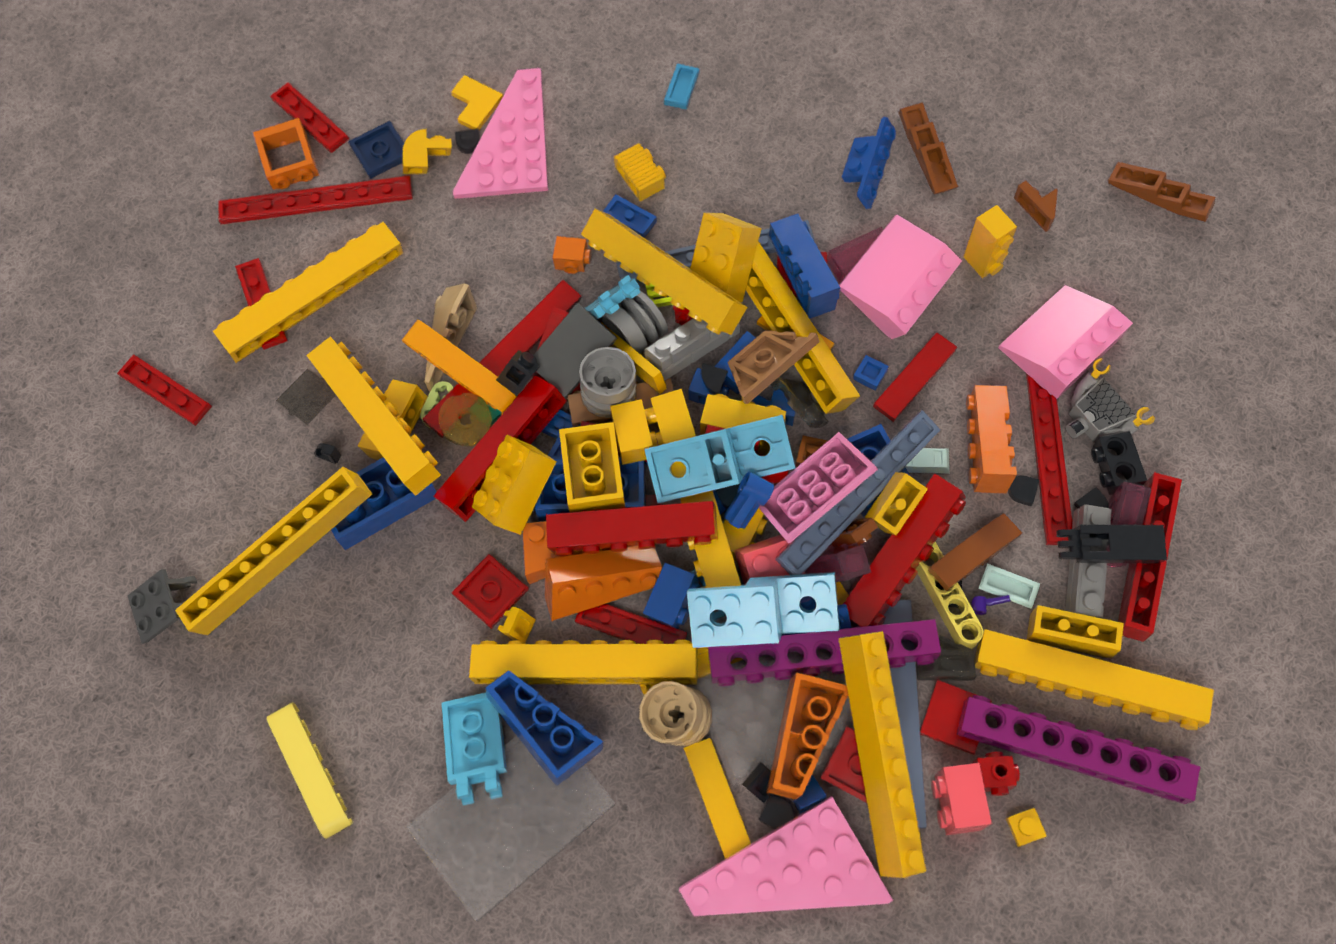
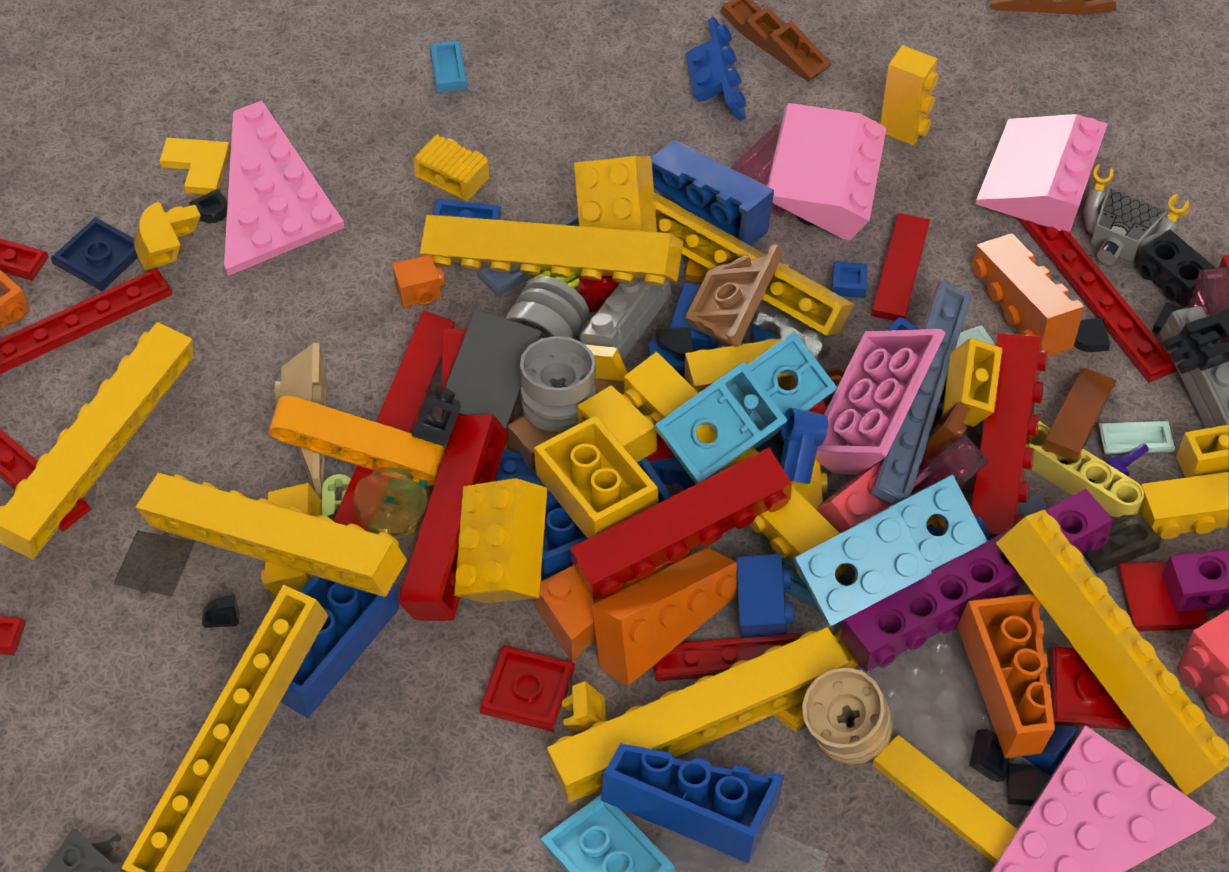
camera: 30 degrees left, 15 degrees down
medium azure tile [585,275,641,319] -> none
dark orange slope [1014,181,1058,232] -> none

